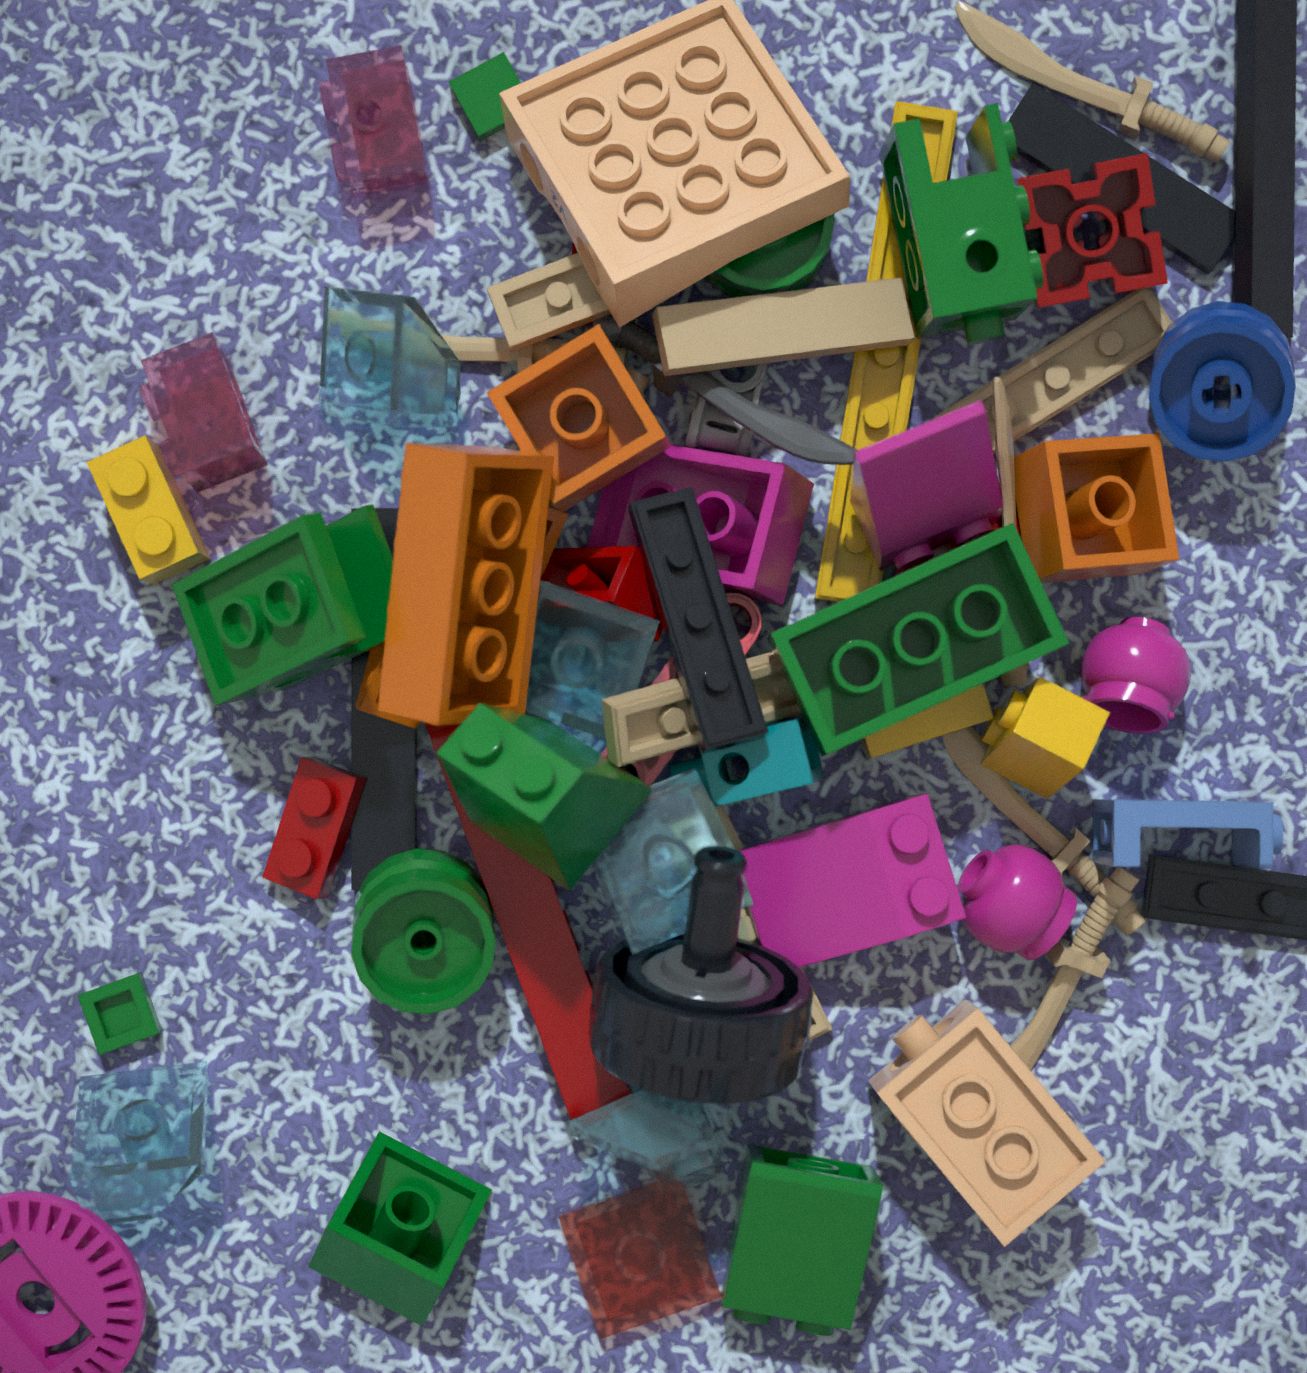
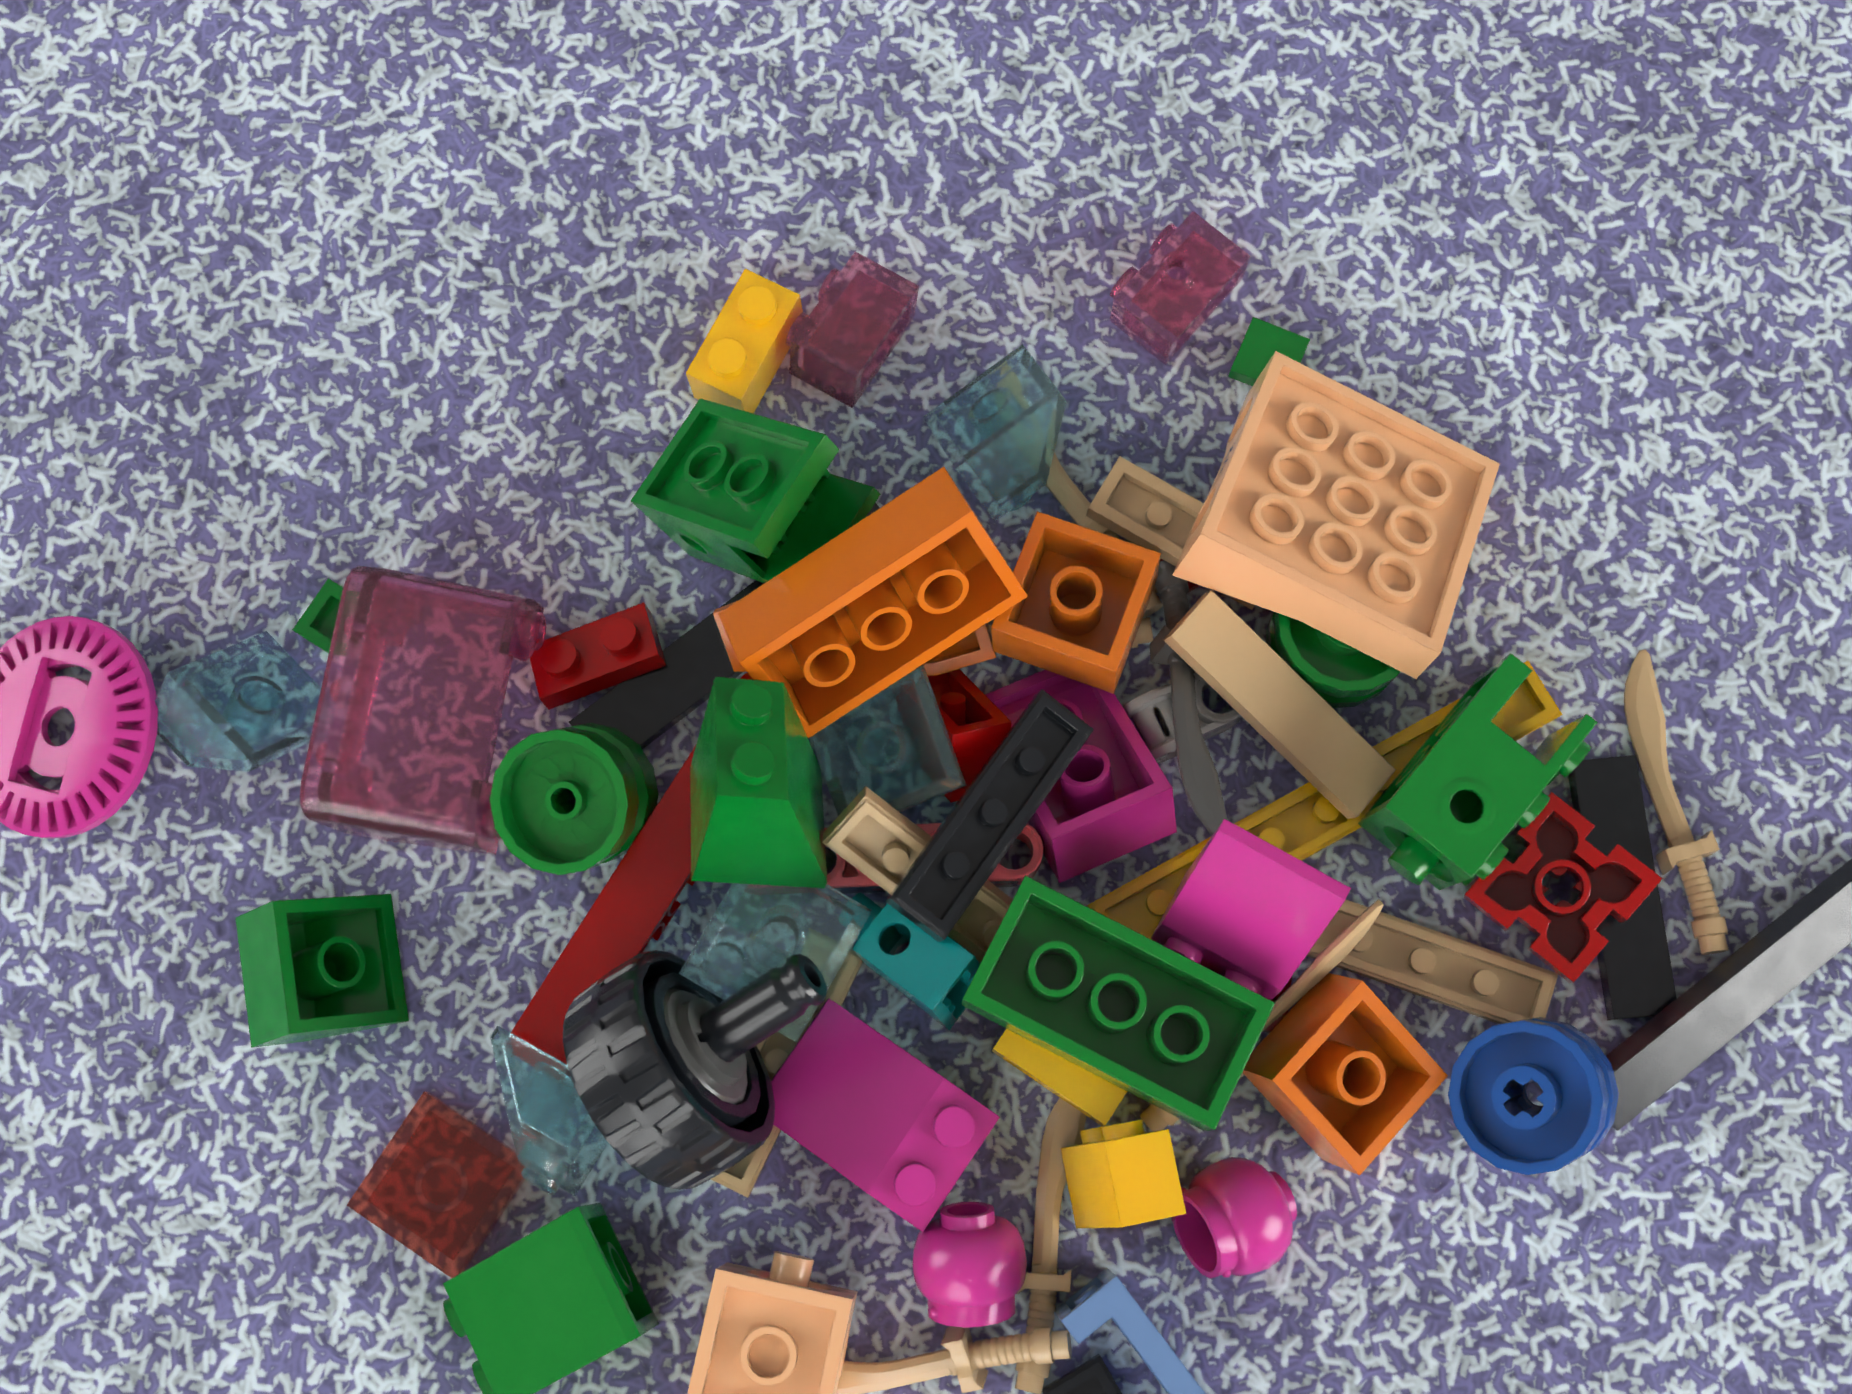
camera: 55 degrees right, 10 degrees down
none -> clear pink windscreen [300,566,546,855]

